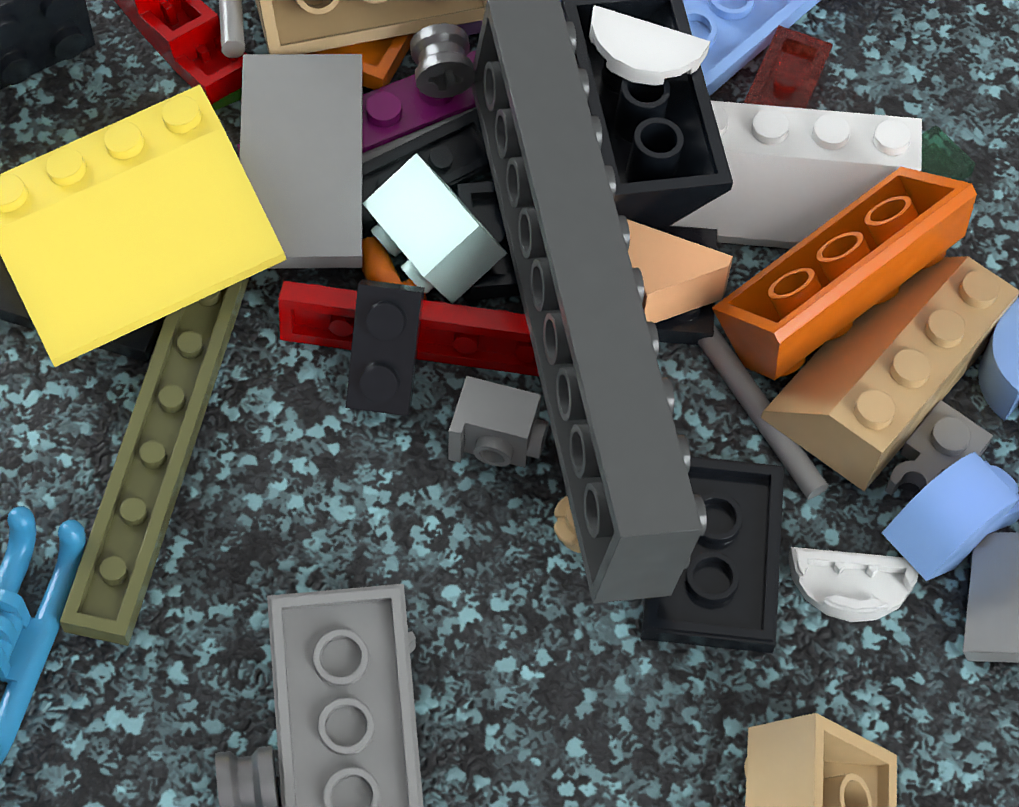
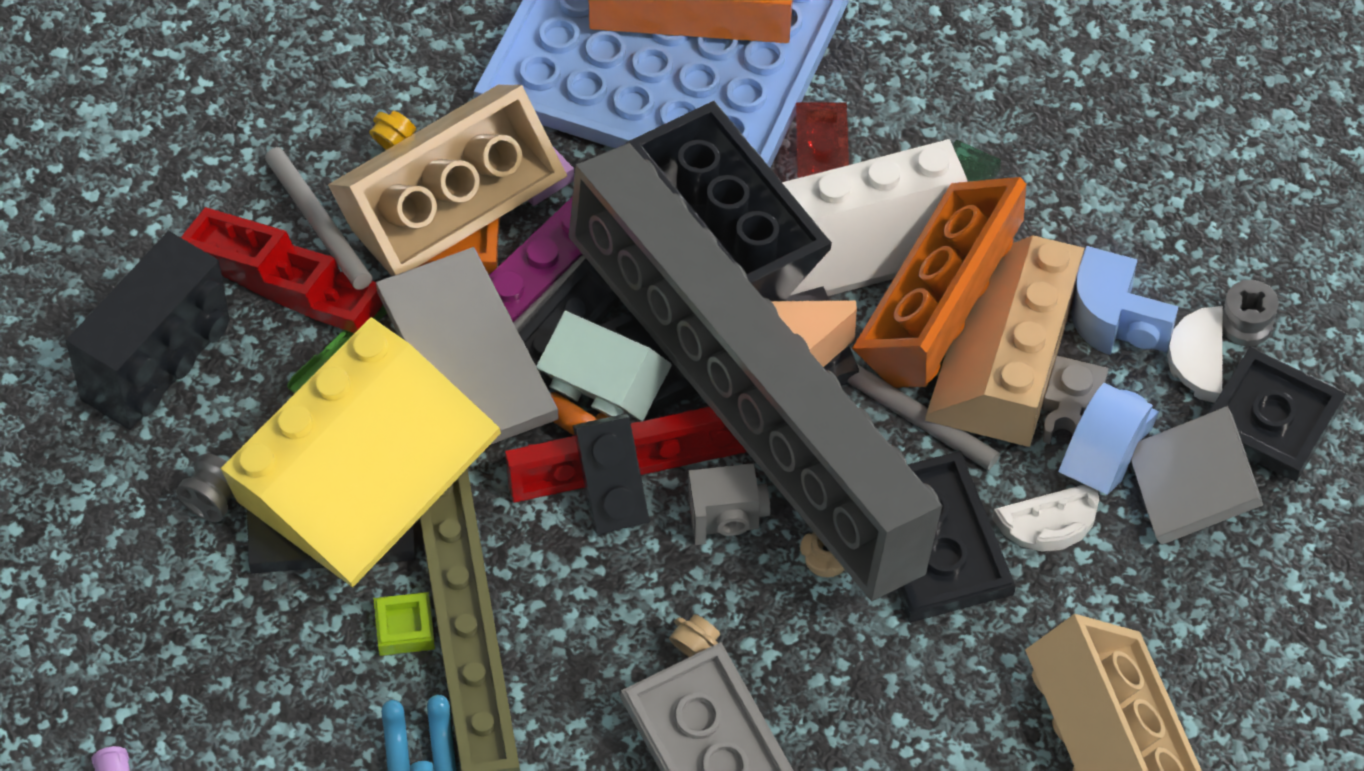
camera: 20 degrees left, 5 degrees down
flat silver wheel [410,23,475,98] -> none
white tile [589,5,711,86] -> none
none -> lime tile [373,592,435,656]
none -> tan plate [669,614,720,657]

